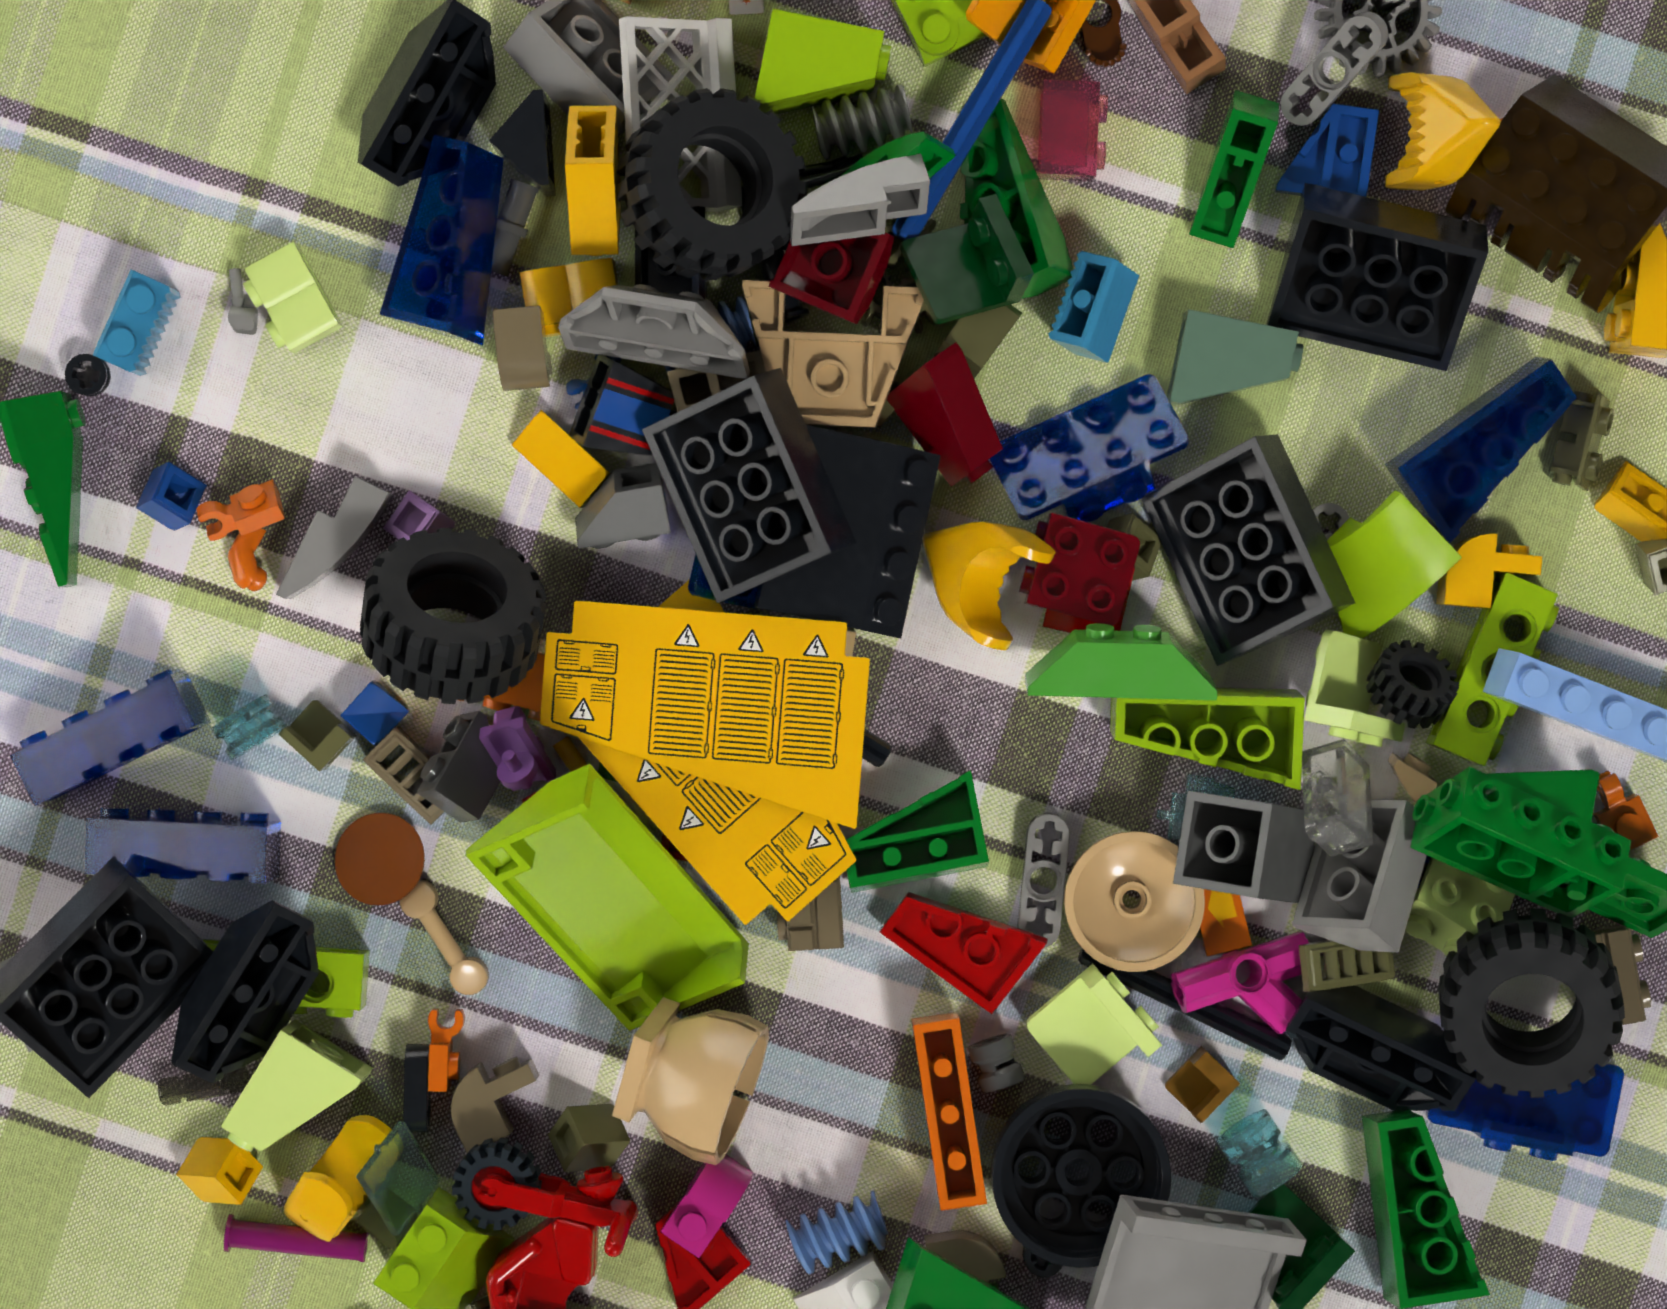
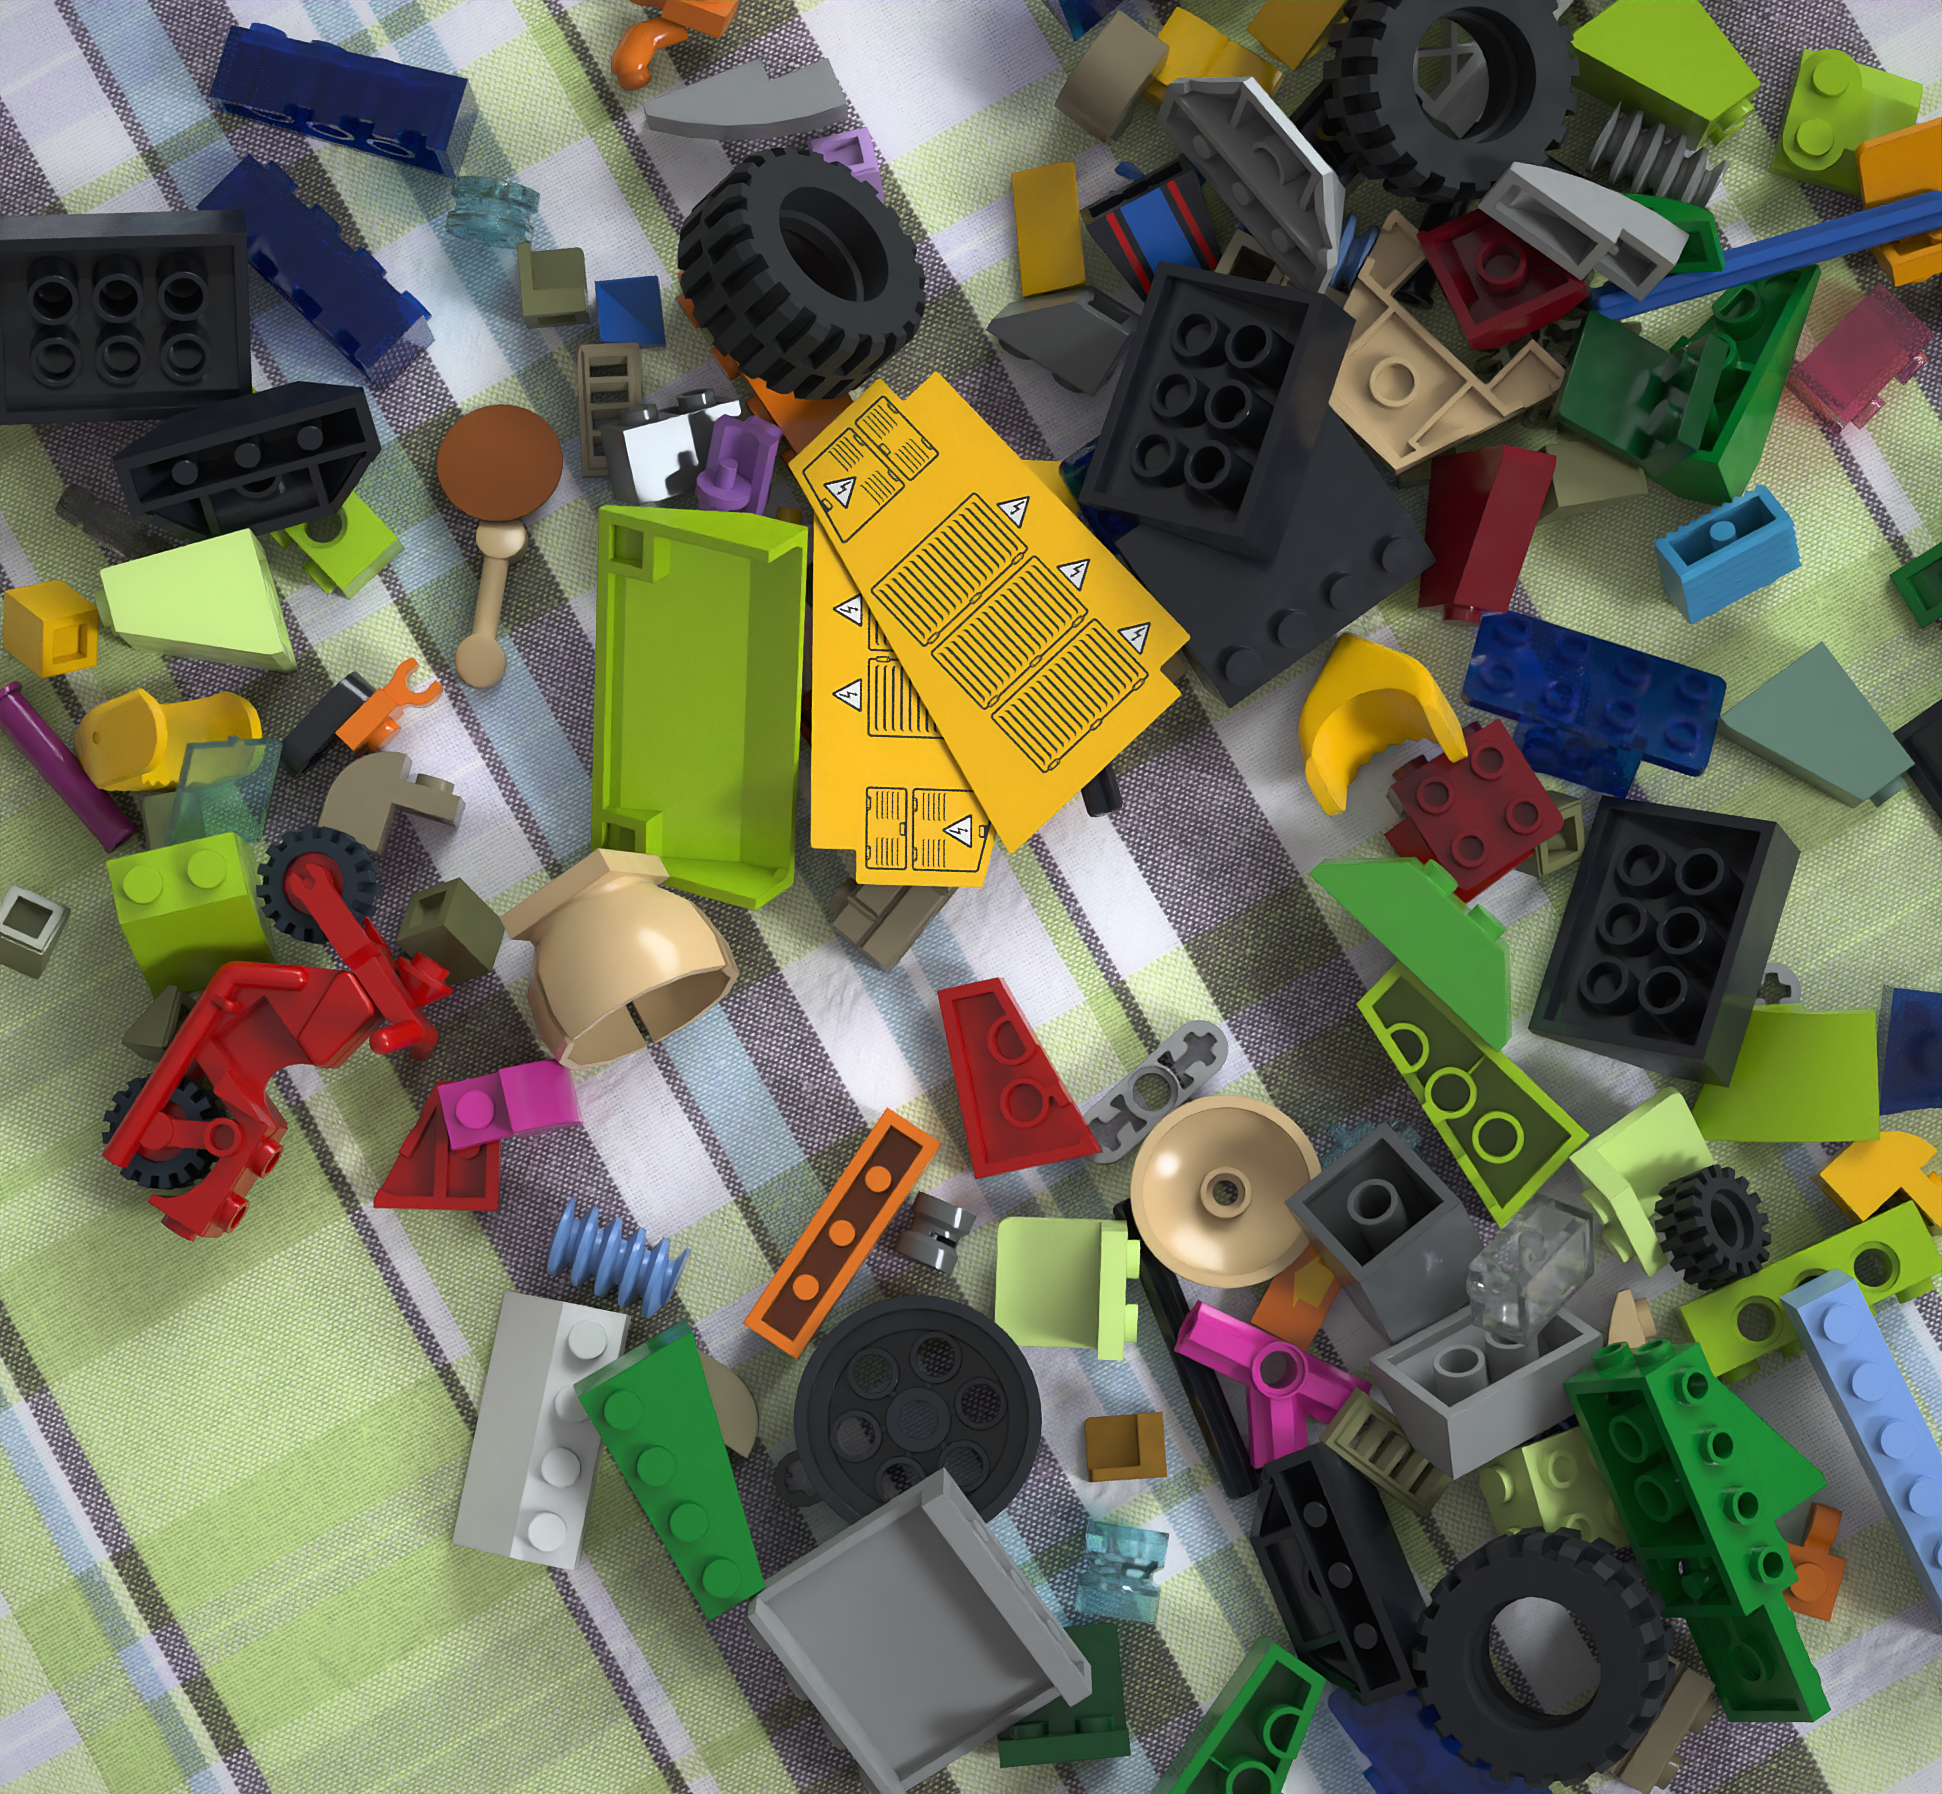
camera: 40 degrees right, 5 degrees down
green wedge [846,770,989,893] -> none

